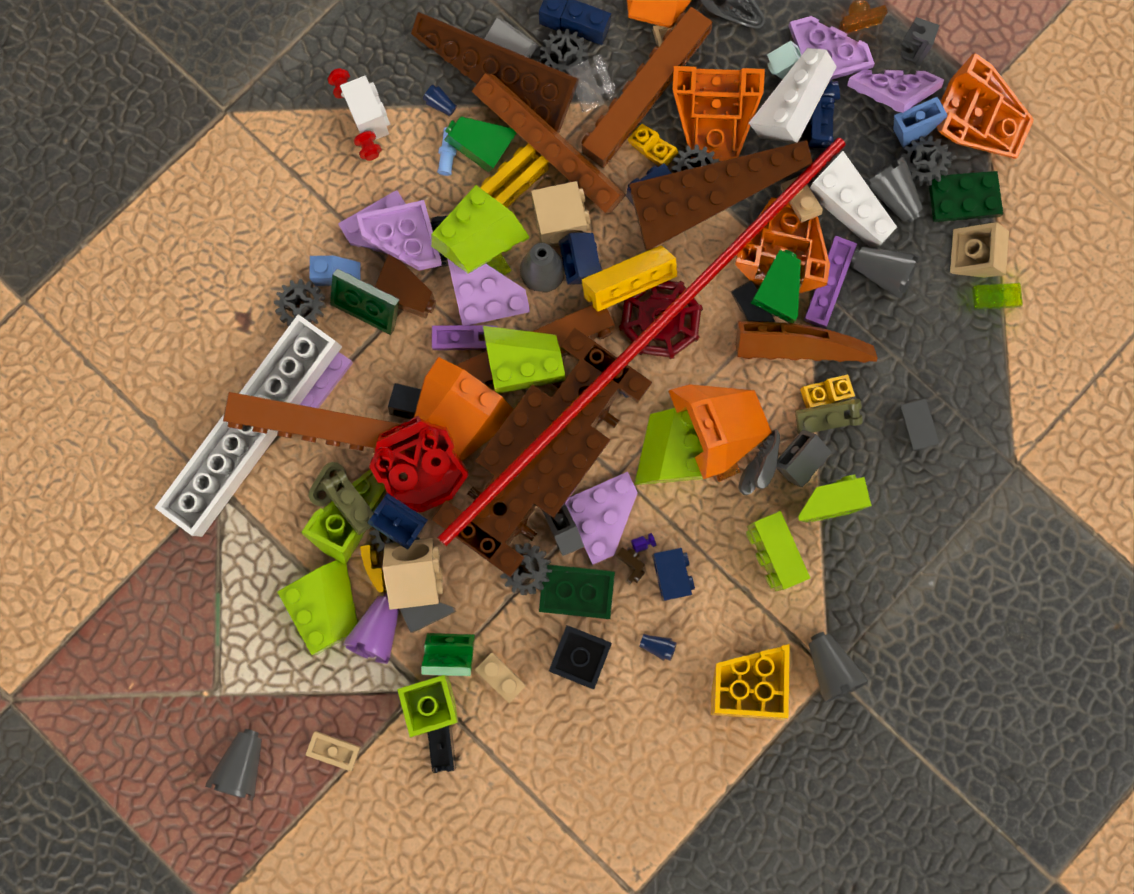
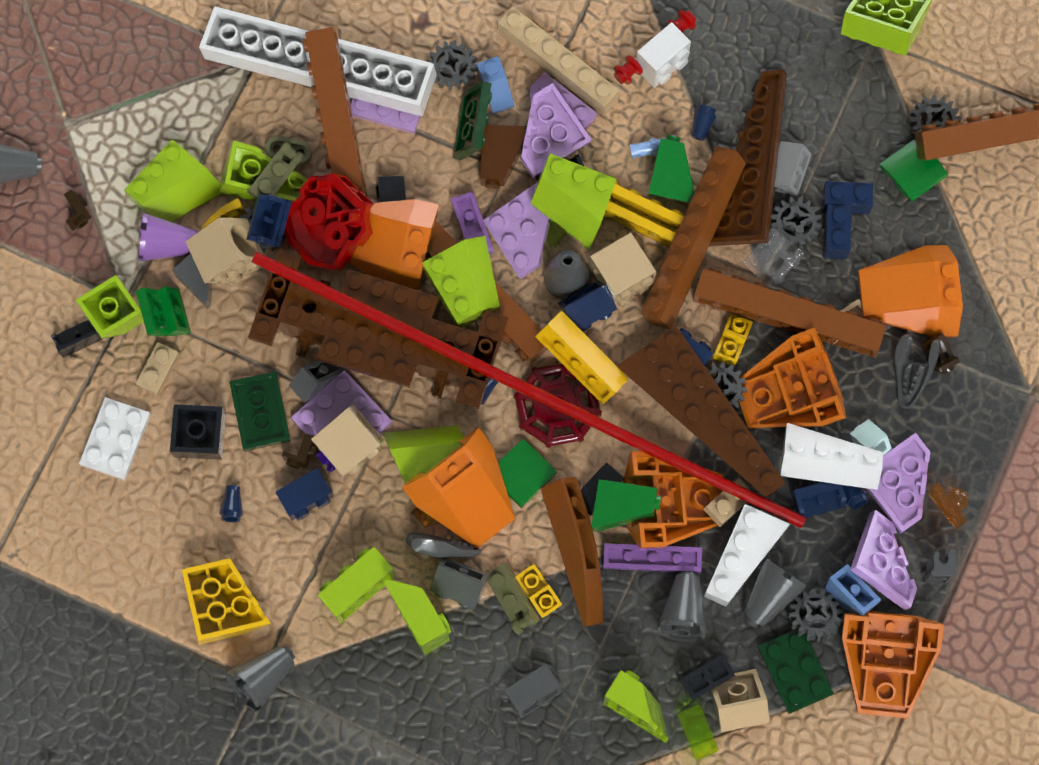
camera: 75 degrees right, 5 degrees down
tan plate [306,731,361,771] -> none
dark grey gear [500,543,552,595] -> none
none -> dark brown bracket [64,190,92,231]
none -> white plate [79,397,151,481]
none -> tan brick [311,403,384,476]
none -> tan brick [498,6,620,117]
none -> green slope [498,439,557,508]
none -> lime wedge [603,670,668,743]
none -> black hinge [676,652,735,700]

